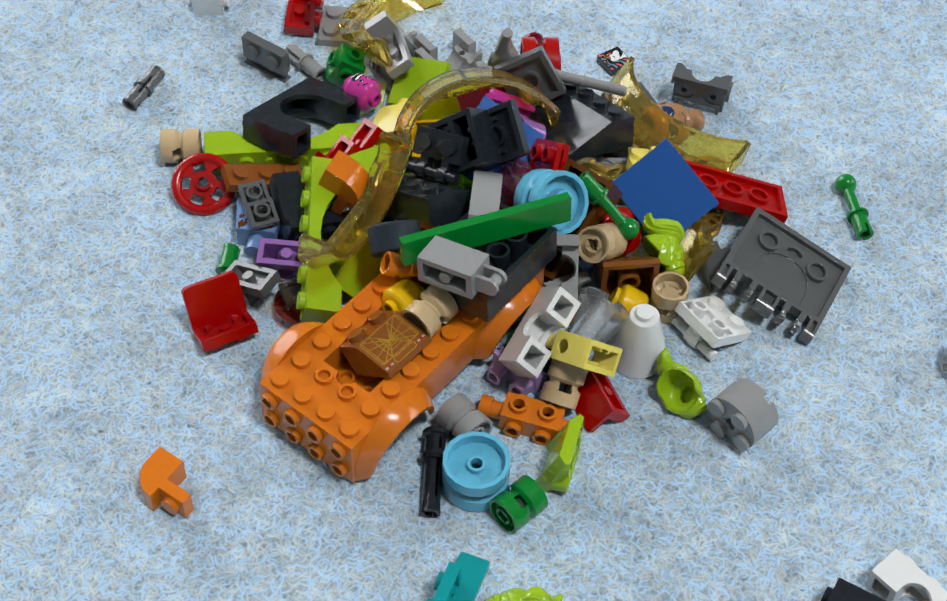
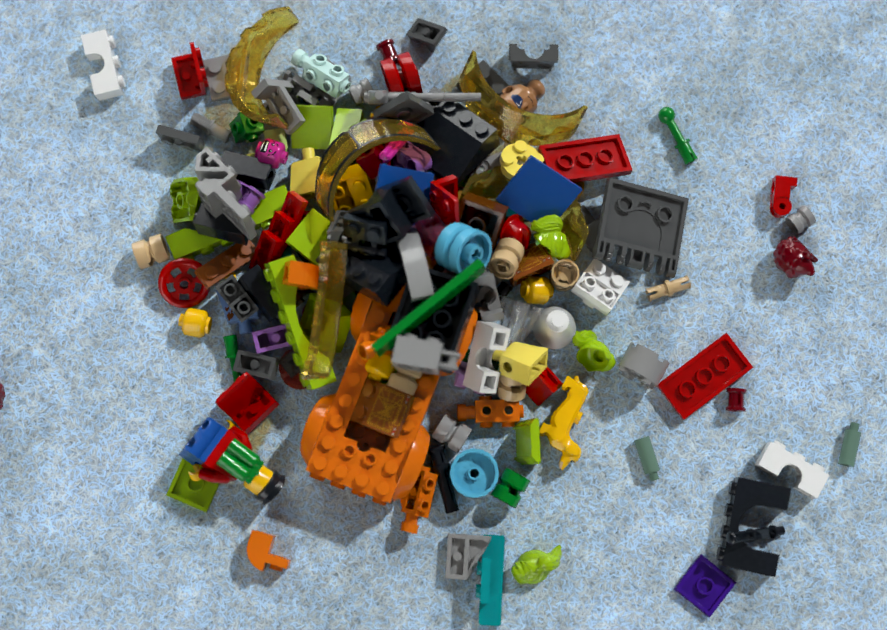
camera: 15 degrees left, 30 degrees up
dark grey pin [122,65,165,111] -> none
black wheel [367,220,421,258] -> none
green pin [579,170,639,240] -> none
tile [597,46,632,77] -> none
none -> lime tile [166,458,220,513]
none -> lime slope [170,177,201,223]
none -> yellow head [178,308,212,338]
none -> piece [179,417,285,505]
none -> light grey piece [195,147,257,241]
none -> medium lavender piece [237,180,266,215]
none -> light aqua brick [291,49,351,98]
none -> orange brick [400,466,438,534]
none -> dark grey slope [406,18,448,53]
none -> light grey wing [445,533,492,580]
none -> yellow animal [539,375,589,471]
none -> sand green cylinder [634,436,660,481]
none -> tan pin [645,275,691,302]
none -> red plate [657,333,753,420]
none -> dark red bush [726,388,747,412]

